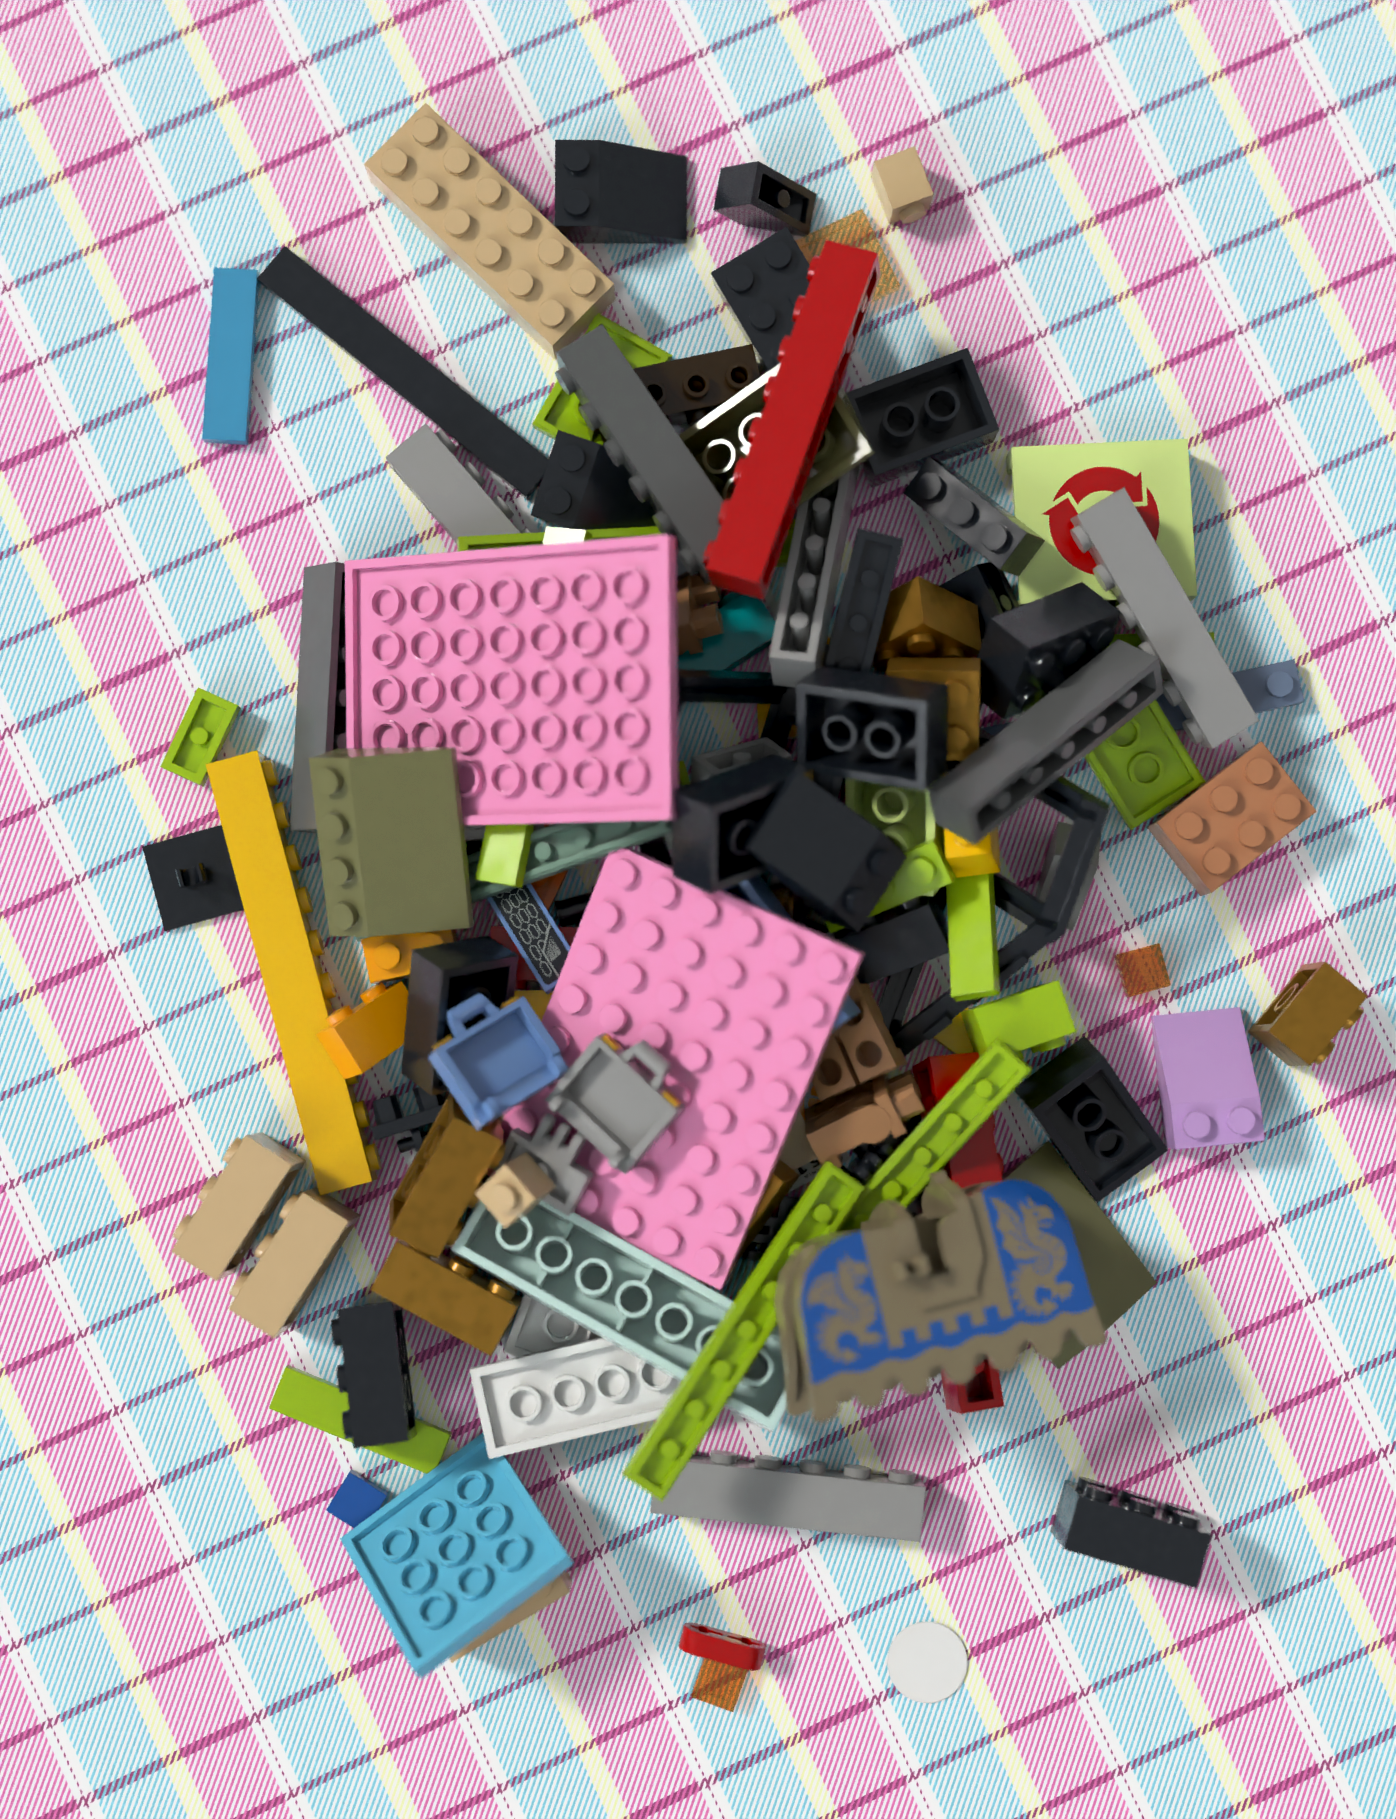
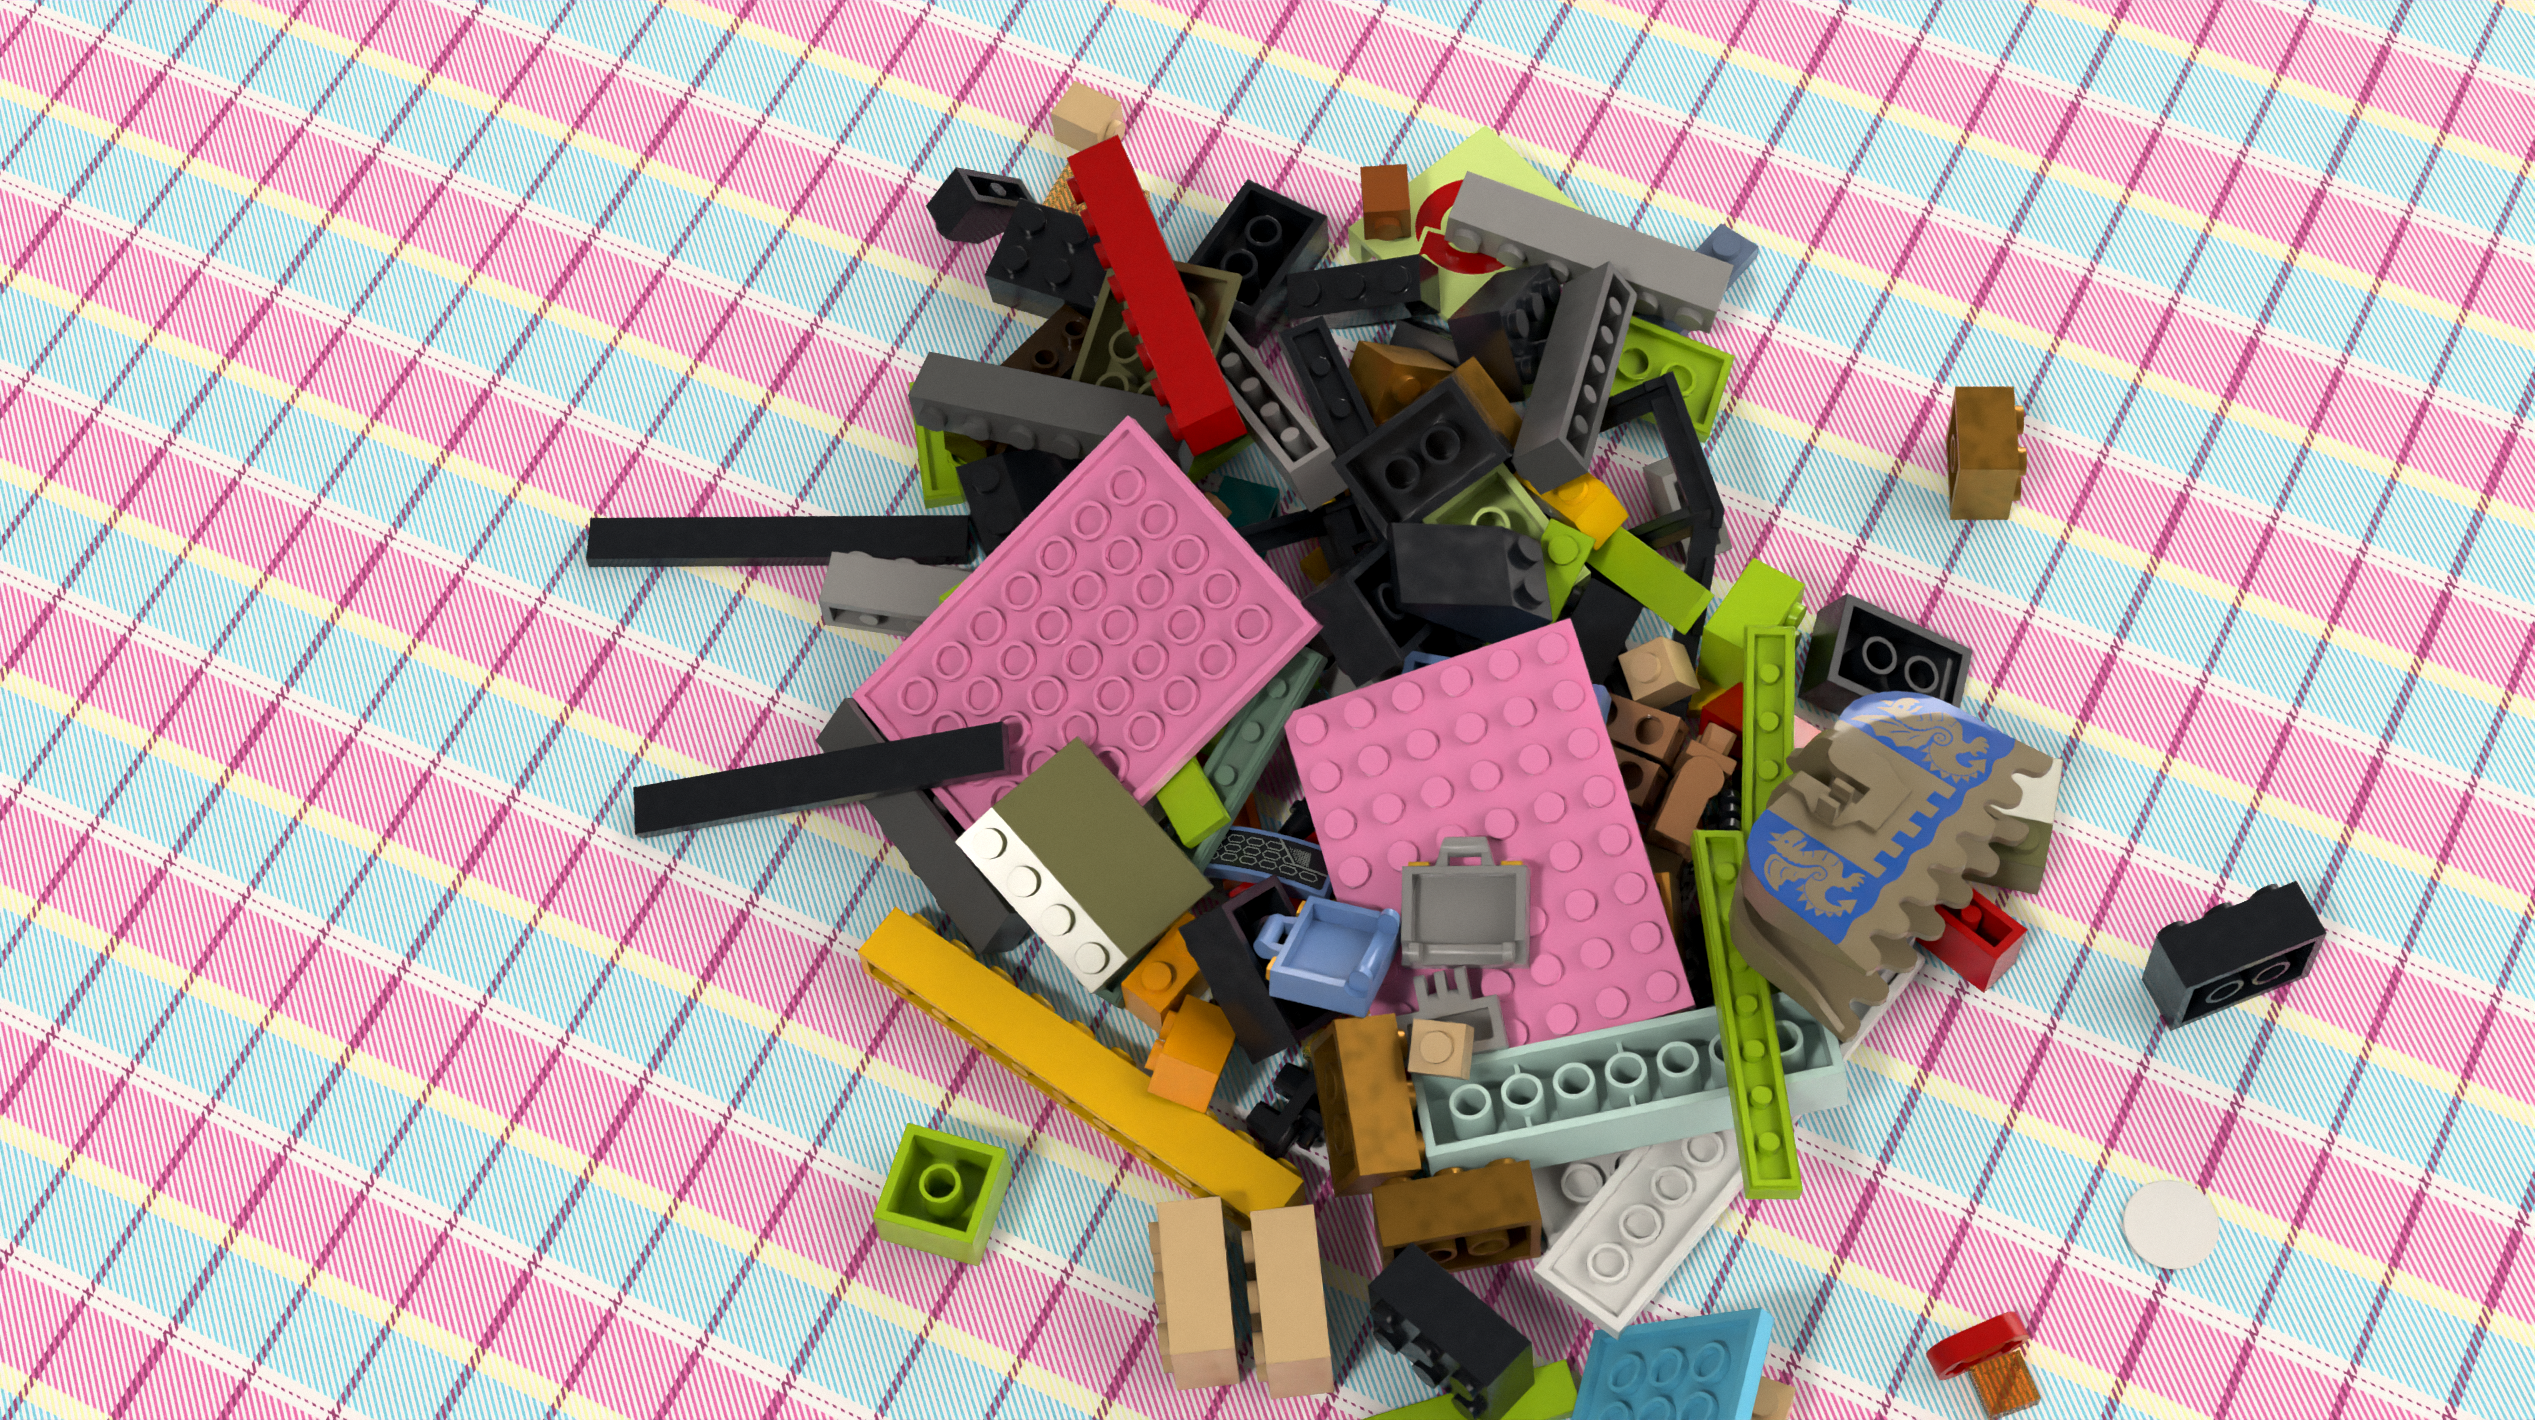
camera: 30 degrees left, 25 degrees down
black piece [142,825,244,931] -> none
lime plate [160,687,241,787] -> none
dark azure tile [202,267,260,445] -> none
tan brick [364,103,616,361] -> none
black slope [555,140,687,244] -> none
light grey brick [650,1450,926,1542] -> none
clear orange tile [1114,943,1171,997] -> none
nougat brick [1147,741,1317,896] -> none
lavender slope [1151,1007,1265,1150] -> none
none -> black tile [633,721,1011,839]
none -> lime brick [873,1123,1013,1267]
none -> dark orange brick [1360,164,1411,241]
none -> tan brick [1618,636,1701,710]

